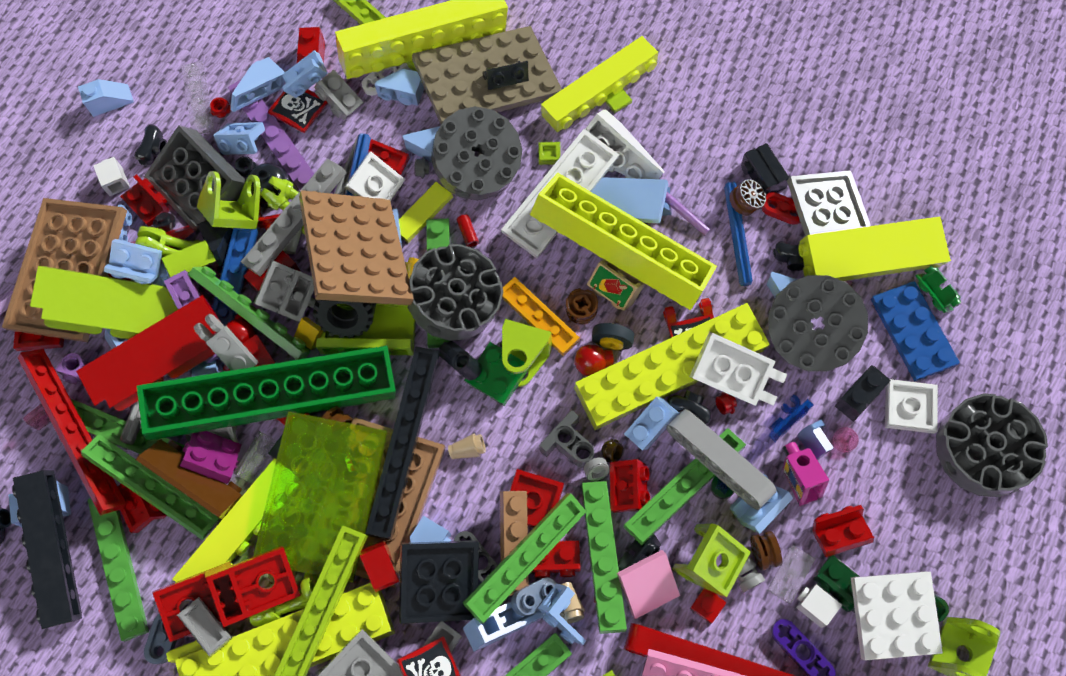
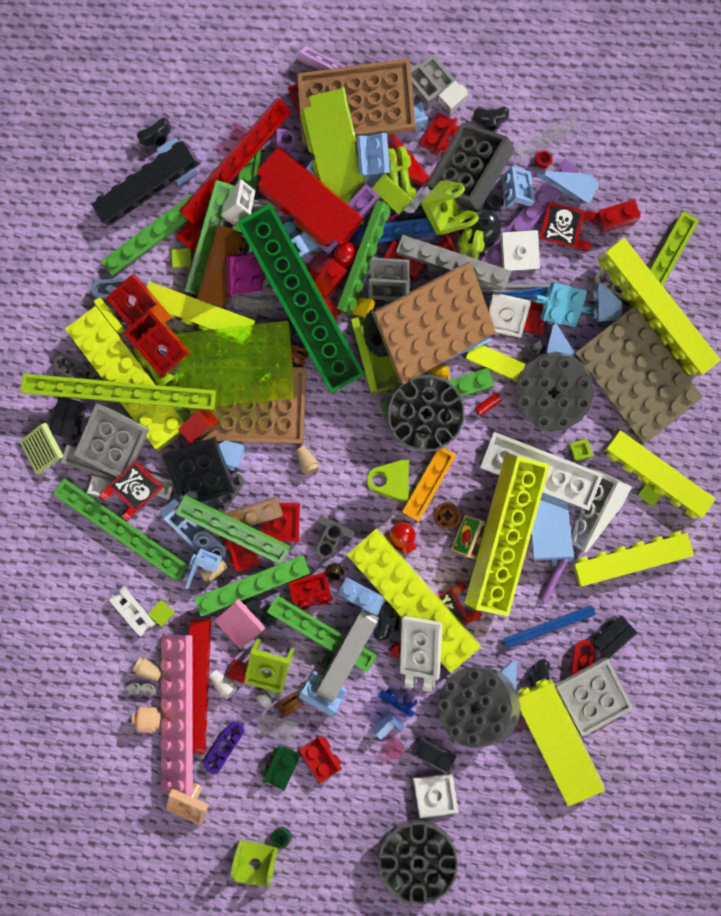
camera: 75 degrees right, 15 degrees up
light blue slope [78,79,134,117] -> none
black plate [153,212,176,232] -> none
light grey tile [177,597,233,657] -> none
light grey hinge [194,314,258,370] -> none
light blue bracket [282,50,328,98] -> none
light grey bracket [314,70,363,120] -> none
black plate [365,346,440,541] -> none
black piece [439,341,482,381] -> none
green plate [464,342,530,406] -> none
black hinge [483,61,529,90] -> none
light grey tile [583,457,610,481] -> none
black wheel [592,323,634,350] -> none
reddish brown wheel [729,179,766,216] -> none
dark pink torso [782,442,829,506] -> none
white brick [796,584,842,628] -> none
white plate [851,571,943,660] -> none
blue plate [870,281,960,382] -> none
green hinge [915,265,962,313] -> none
none -> lime tile [171,248,192,269]
none -> white cone [208,670,237,699]
none -> white slope [221,179,255,227]
none -> light grey plate [411,54,457,107]
none -> white plate [500,230,540,271]
none -> medium azure plate [533,282,593,327]
none -> neon yellow brick [572,531,694,587]

